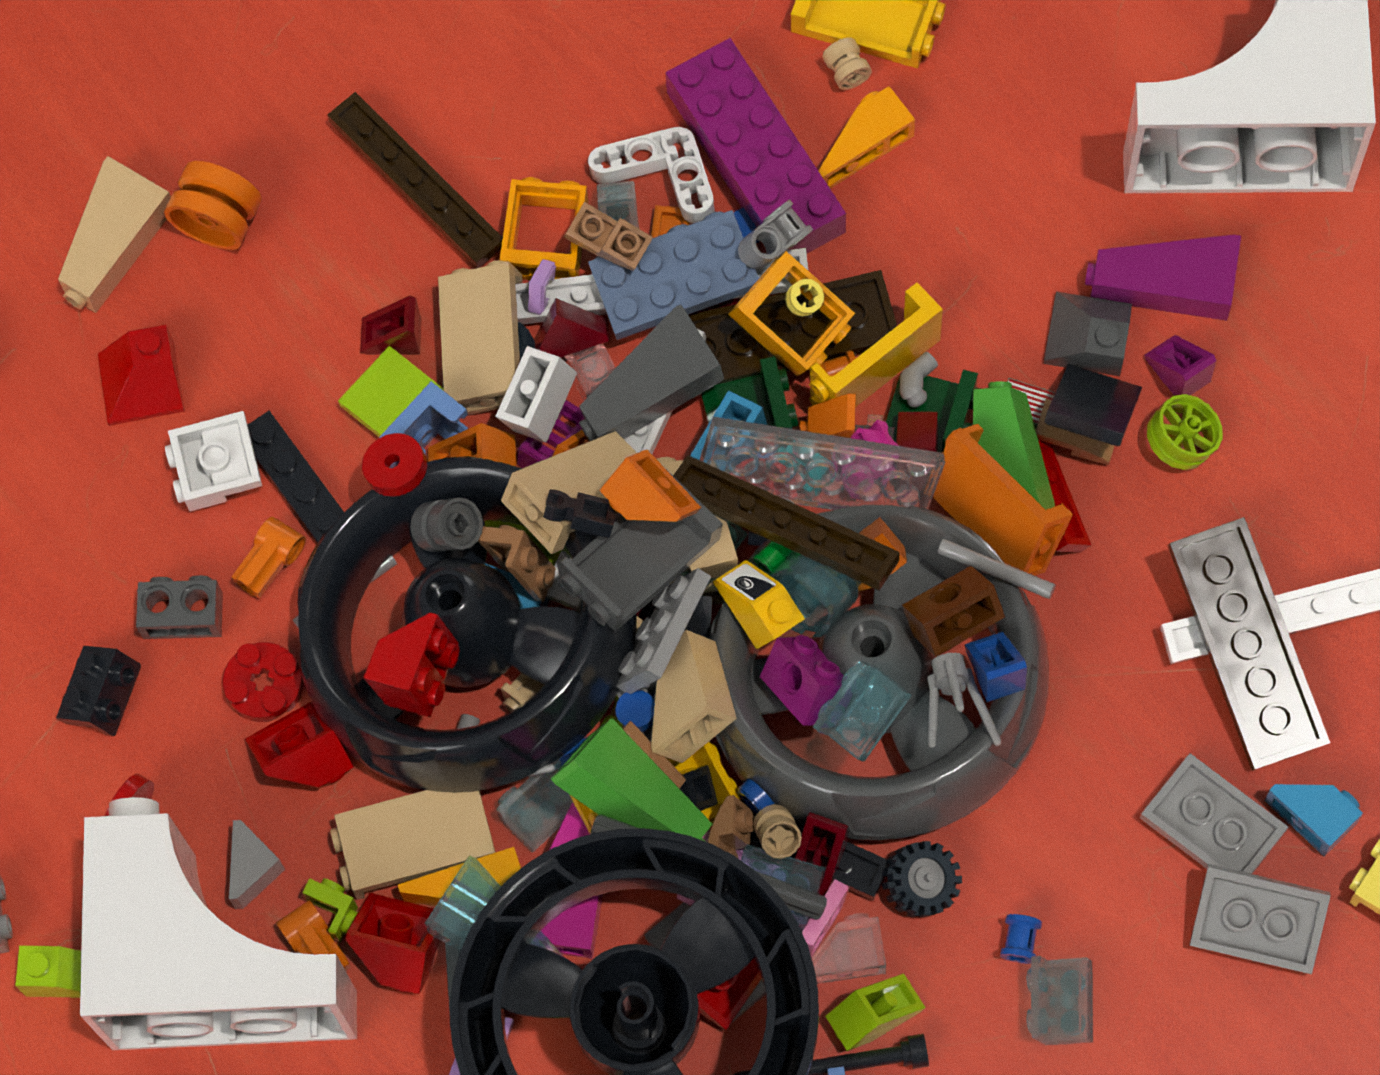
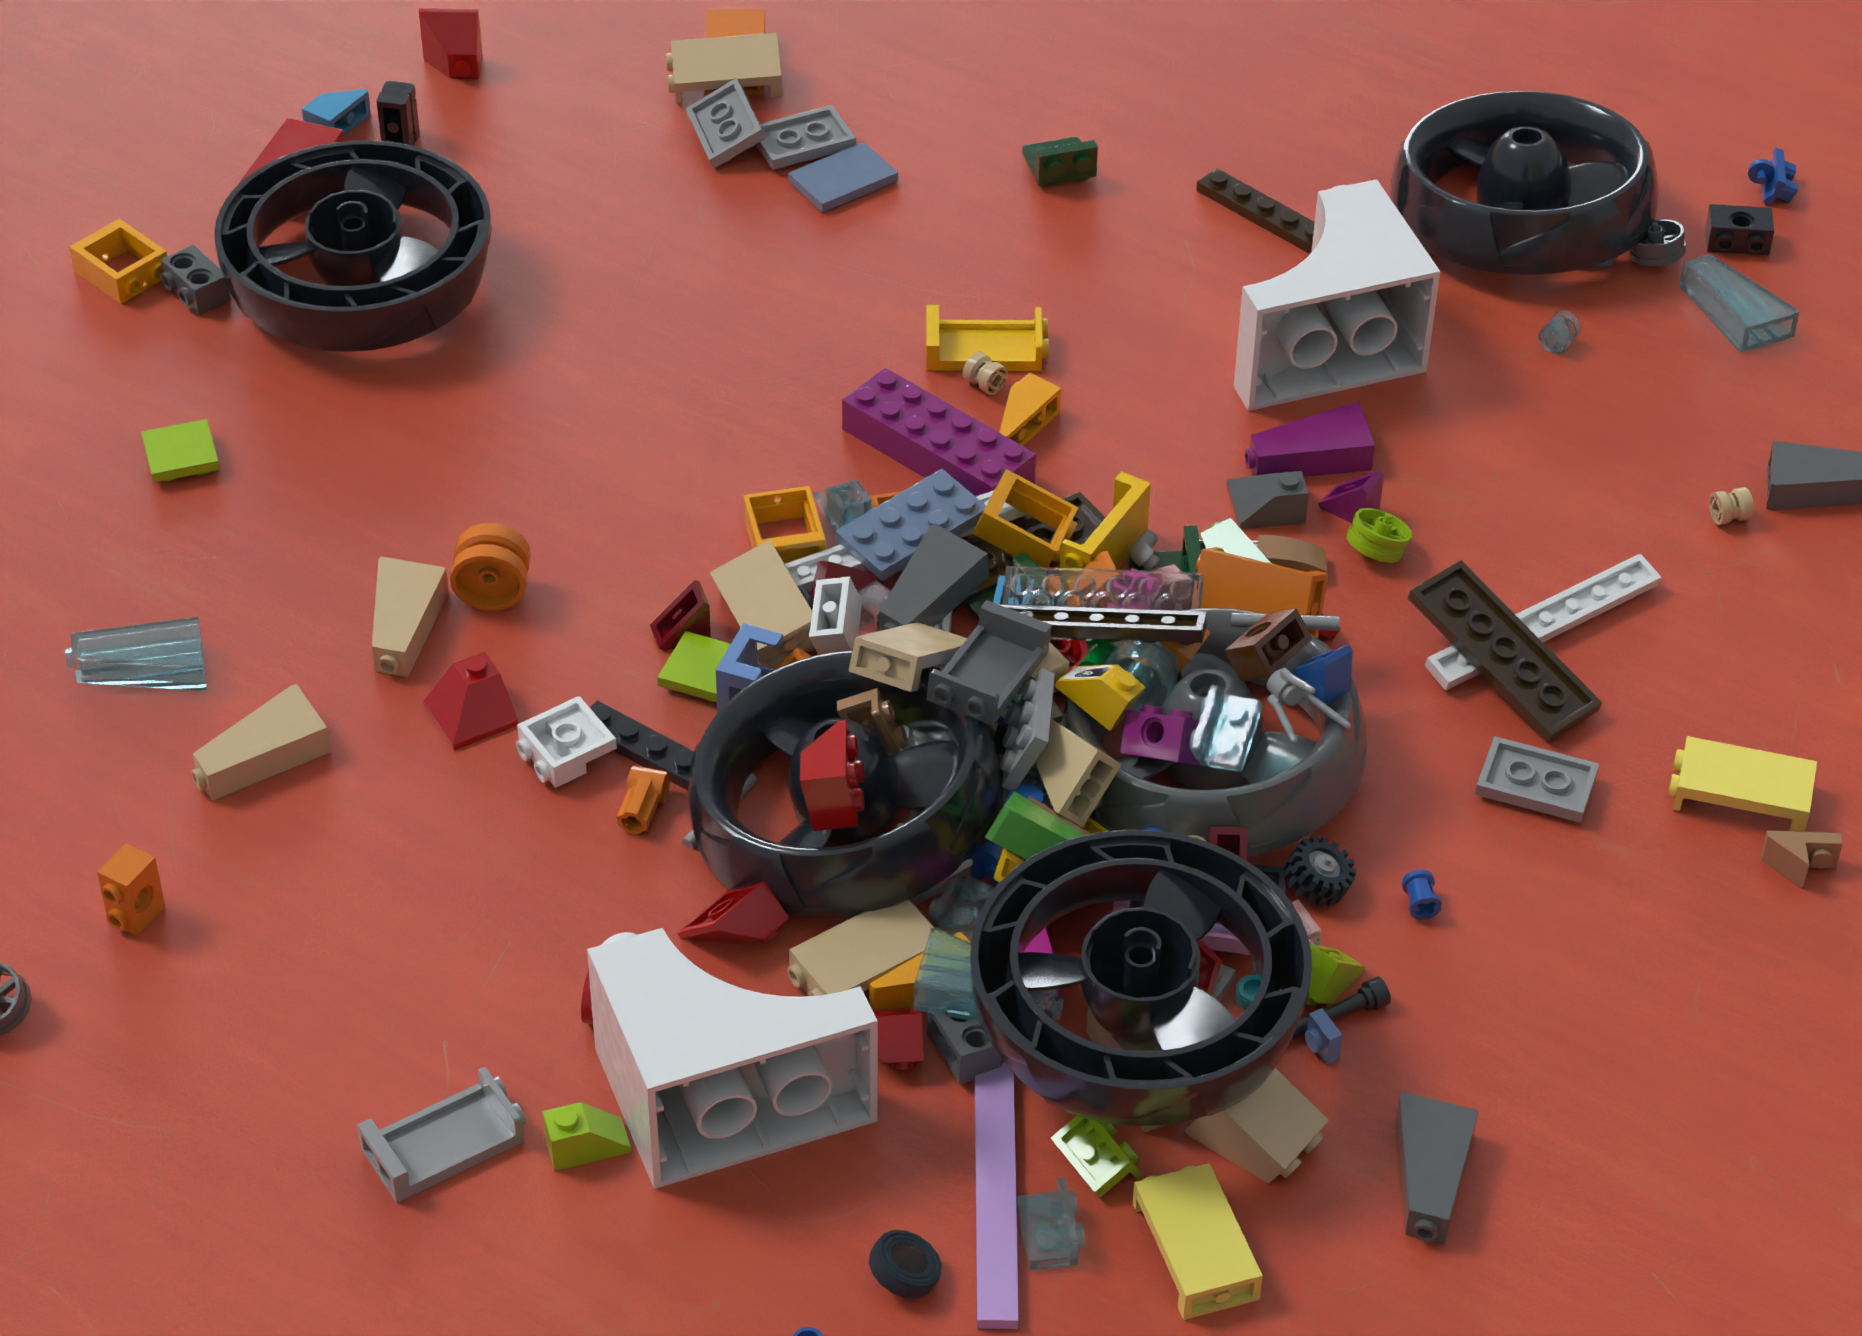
camera: 25 degrees left, 25 degrees down
black bracket [56,645,141,736] -> none
dark grey brick [136,575,223,639] -> none
red plate [223,642,304,722] -> none
dark brown plate [327,92,503,268] -> none
red piece [362,433,427,496] -> none
dark grey wheel [410,498,483,552] -> none
lavender tile [528,259,556,315] -> none
black plate [543,489,616,538] -> none
medium nougat slope [564,202,653,271] -> none
white beam [588,127,715,224] -> none
orange slope [599,449,701,522] -> none
light grey piece [738,199,813,268] -> none
light yellow bush [785,279,824,317] -> none
clear light blue bracket [1026,956,1093,1045] -> none
black tile [1044,364,1142,446] -> none
light grey plate [1190,864,1331,974] -> none
dark azure slope [1264,784,1363,857] -> none

